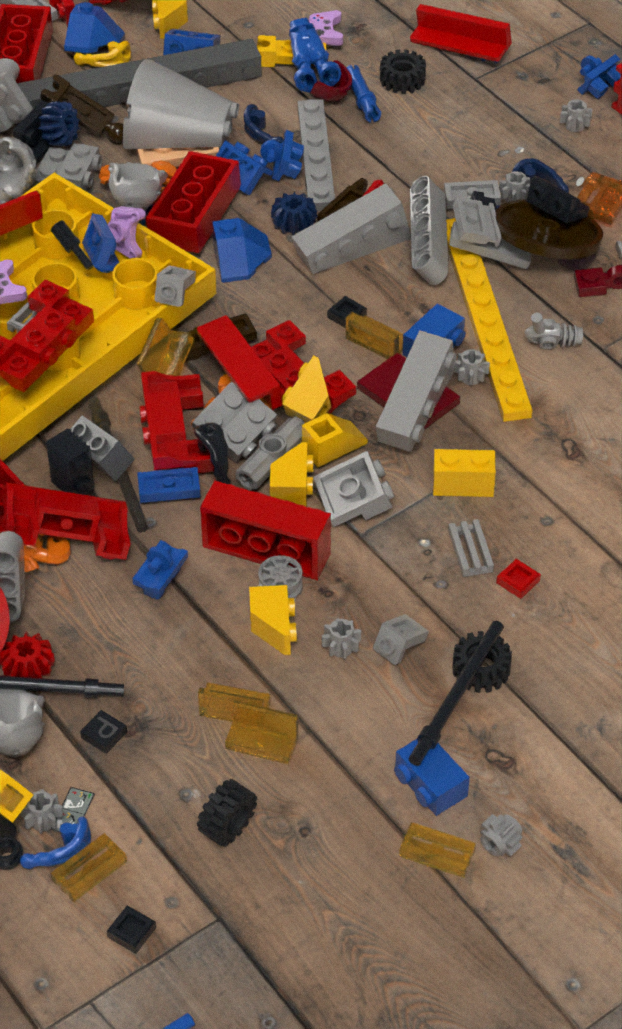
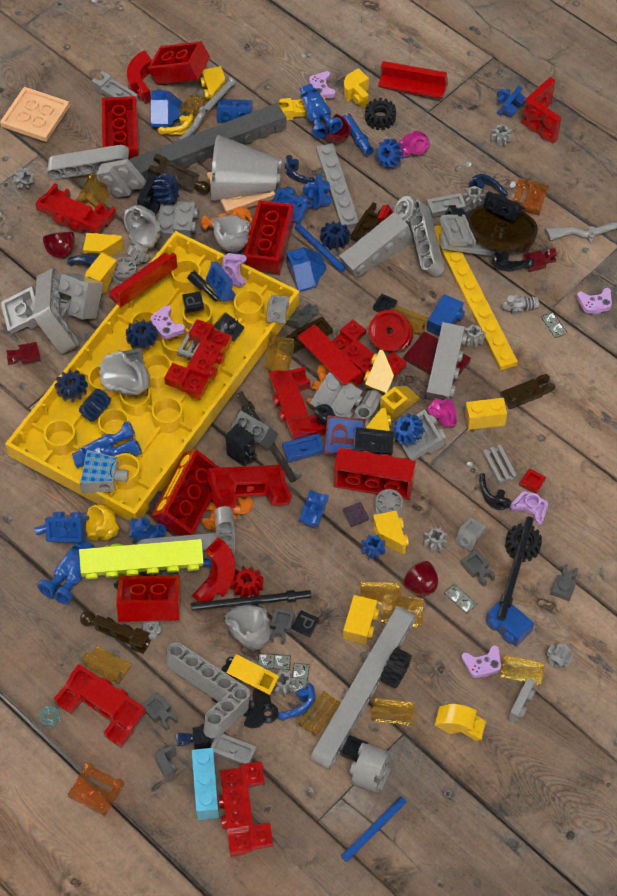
camera: 10 degrees left, 10 degrees up
none -> light grey piece [179,77,236,140]
none -> clear yellow tile [180,95,206,116]
none -> black tile [182,291,204,313]
none -> black bracket [214,312,244,342]
none -> light grey sticker [258,653,291,670]
none -> dark grey plate [270,607,295,645]
none -> dark grey plate [287,303,319,328]
none -> blue bar [295,223,346,273]
none -> light grey beam [310,606,417,770]
none -> piece [324,415,366,455]
none -> tile [343,502,369,527]
none -> yellow brick [343,595,380,645]
none -> yellow brick [344,68,369,109]
none -> light grey brick [350,743,393,793]
none -> black bracket [353,427,394,456]
none -> blue gear [362,535,385,560]
none -> red wheel [369,310,414,353]
none -> clear yellow panel [371,698,416,726]
none -> blue gear [375,139,405,168]
none -> blue gear [391,413,425,446]
none -> light grey gear [393,196,416,222]
none -> dark pink hair [399,130,430,157]
none -> dark red helmet [403,561,438,596]
none -> dark pink hair [428,398,457,427]
none -> yellow brick [435,704,486,741]
none -> light grey sticker [444,584,477,614]
none -> dark grey plate [461,550,495,586]
none -> lavender piece [461,646,501,678]
none -> black piece [479,473,512,510]
none -> black piece [492,252,534,272]
none -> dark brown hinge [501,374,556,409]
none -> light grey plate [508,678,536,724]
none -> lavender piece [510,491,548,525]
none -> light grey sticker [541,312,567,338]
none -> dark grey plate [550,564,578,601]

